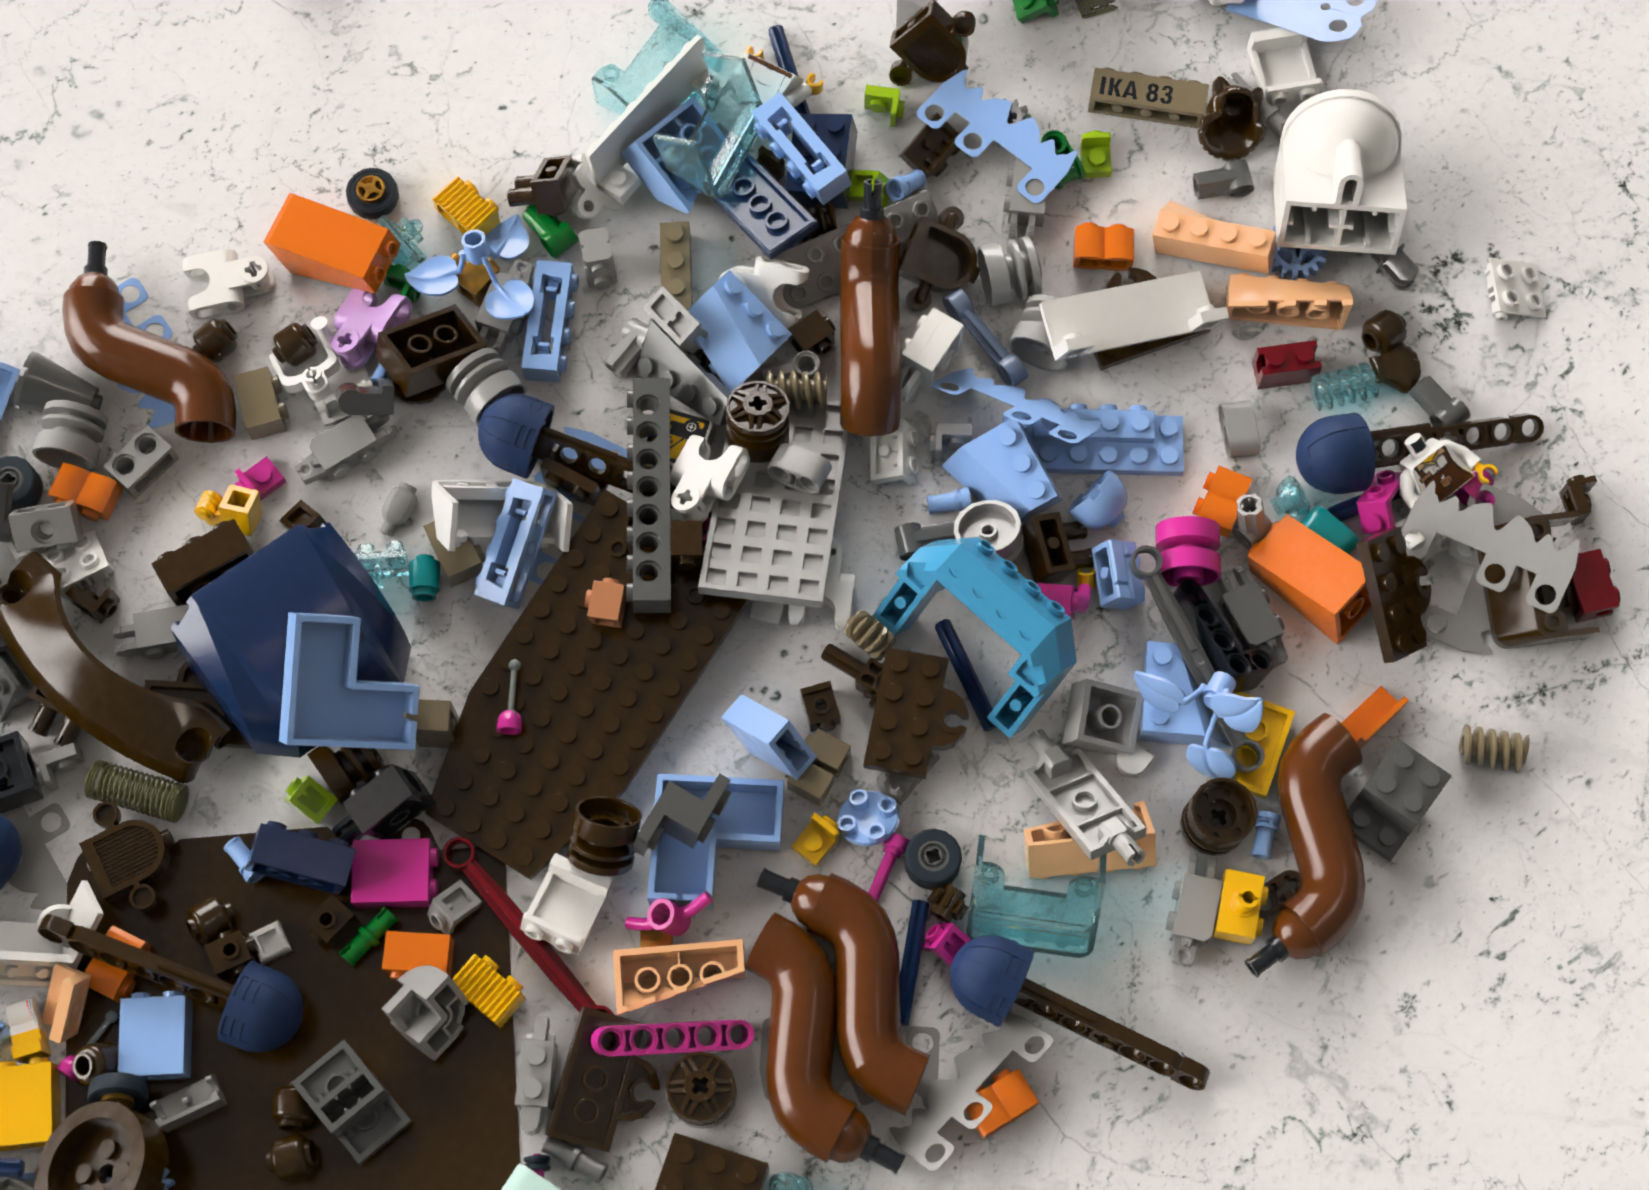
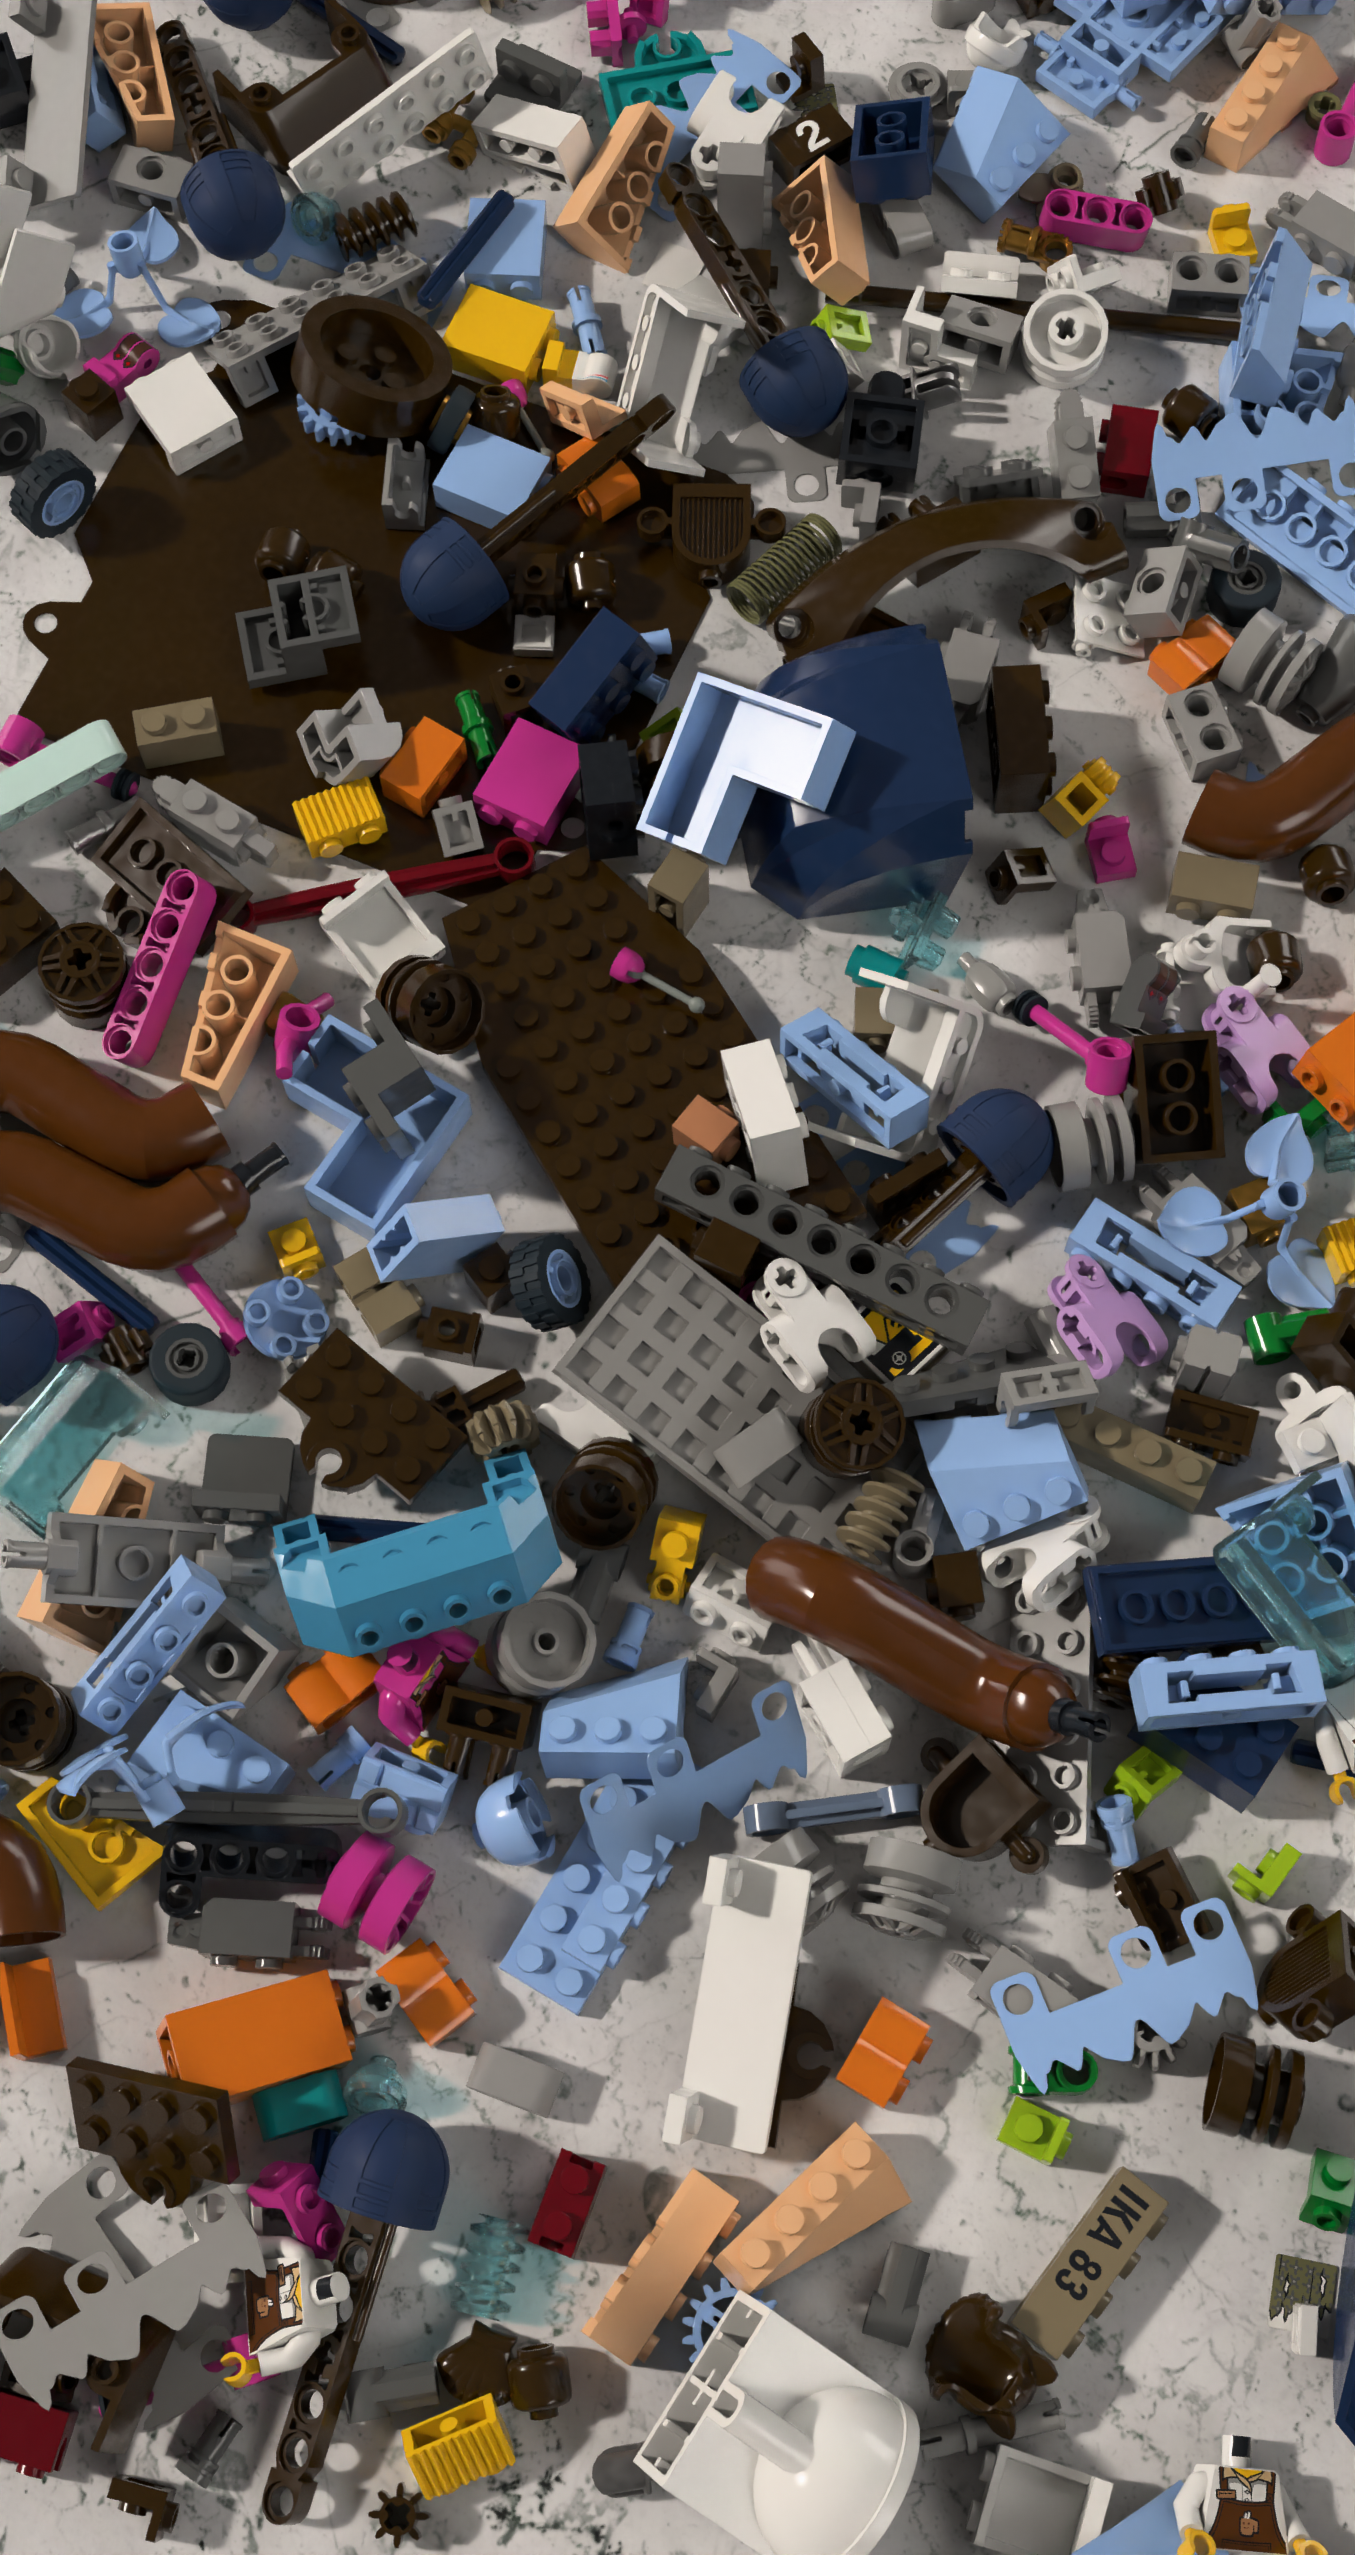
camera: 120 degrees right, 0 degrees up
none -> light blue brick [71,1554,226,1737]
none -> dark tan brick [132,697,225,769]
none -> dark grey pin [175,2408,243,2489]
none -> dark grey bracket [191,1434,295,1527]
none -> orange brick [284,1650,381,1735]
none -> light blue pin [307,1724,371,1791]
none -> dark brown gear [368,2482,431,2548]
none -> yellow brick [401,2393,516,2501]
none -> dark brown brick [462,1242,514,1314]
none -> black wheel [508,1232,591,1332]
none -> dark brown wheel [551,1436,659,1551]
none -> yellow brick [646,1505,708,1605]
none -> white wedge [720,1038,809,1191]
none -> dark pink piece [1012,990,1132,1096]
none -> lavender piece [1047,1254,1168,1379]
none -> dark brown bracket [1161,1388,1260,1467]
none -> dark brown wheel [1202,2032,1305,2150]

